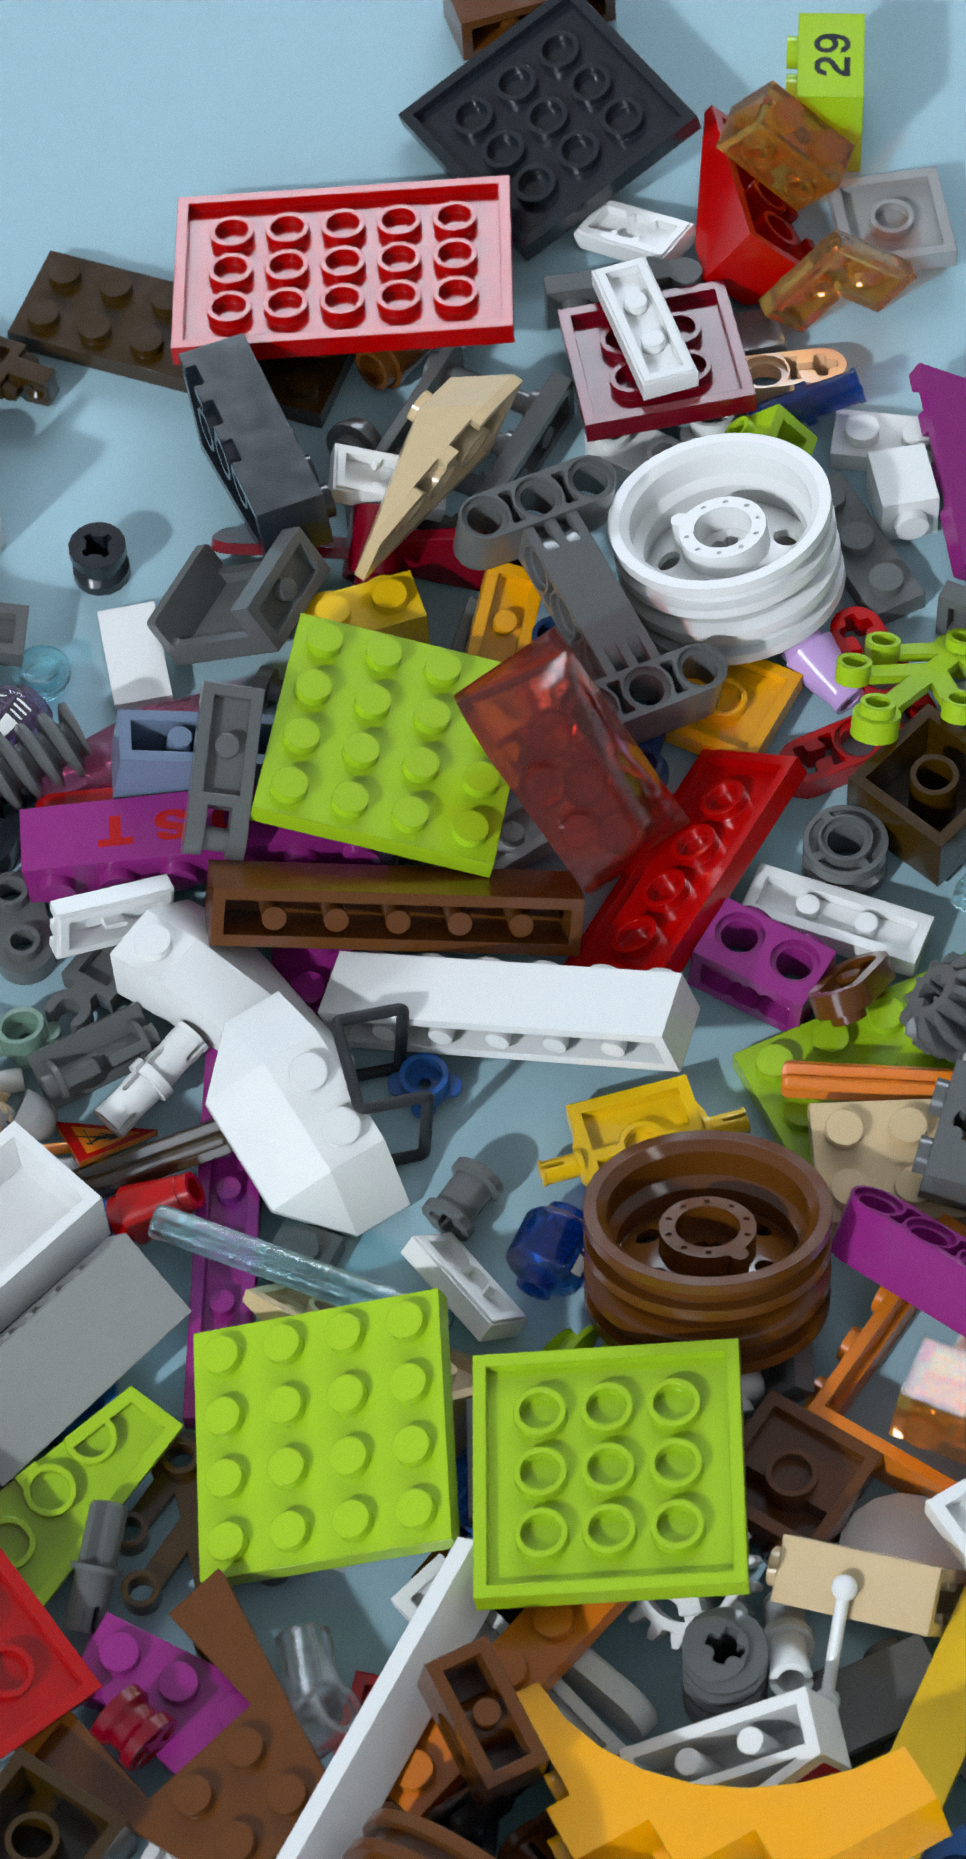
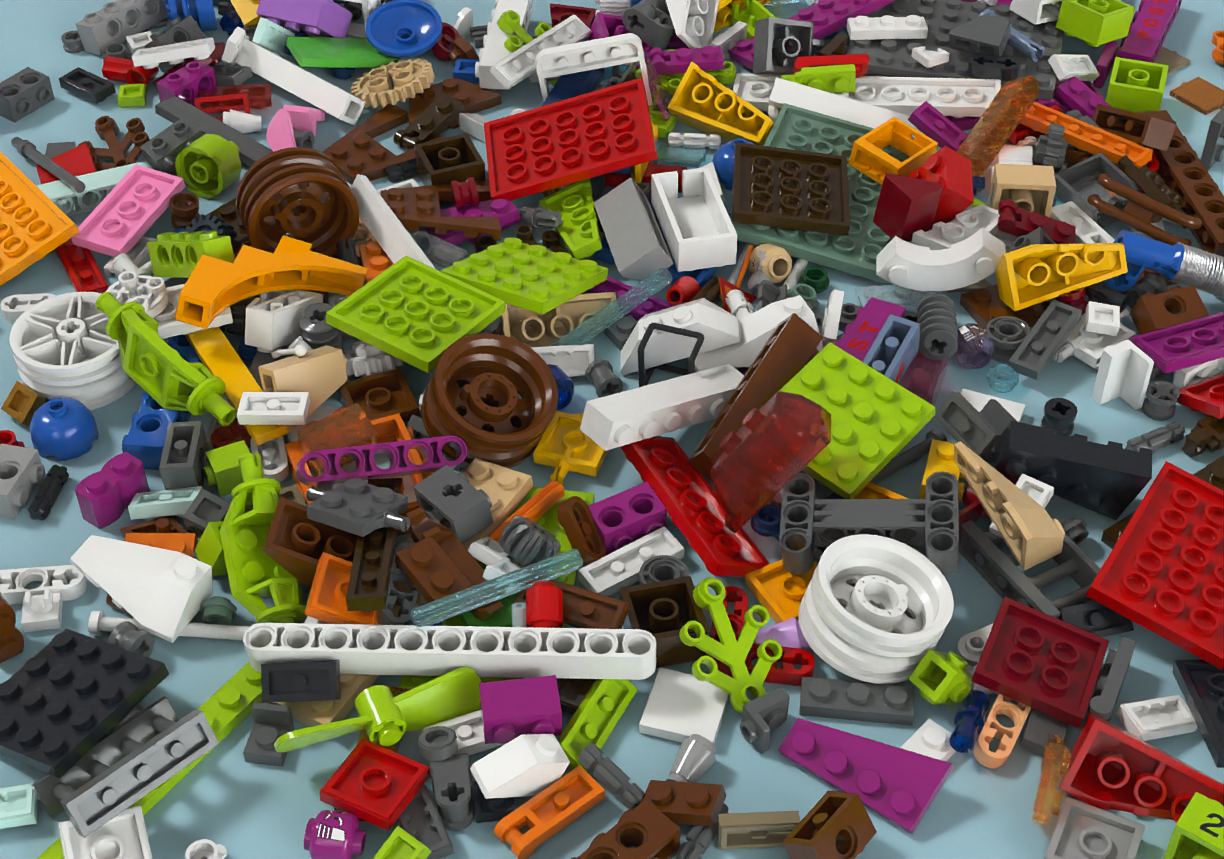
camera: 120 degrees right, 15 degrees down
dark grey plate [181,680,265,860] -> none
reddish brown brick [417,1635,550,1808] -> none
white tile [591,257,699,401] -> none
clear orange brick [716,80,855,211] -> none
white brick [866,443,940,541] -> none
none -> black plate [1057,601,1134,637]
none -> dark grey axle [1125,422,1185,452]

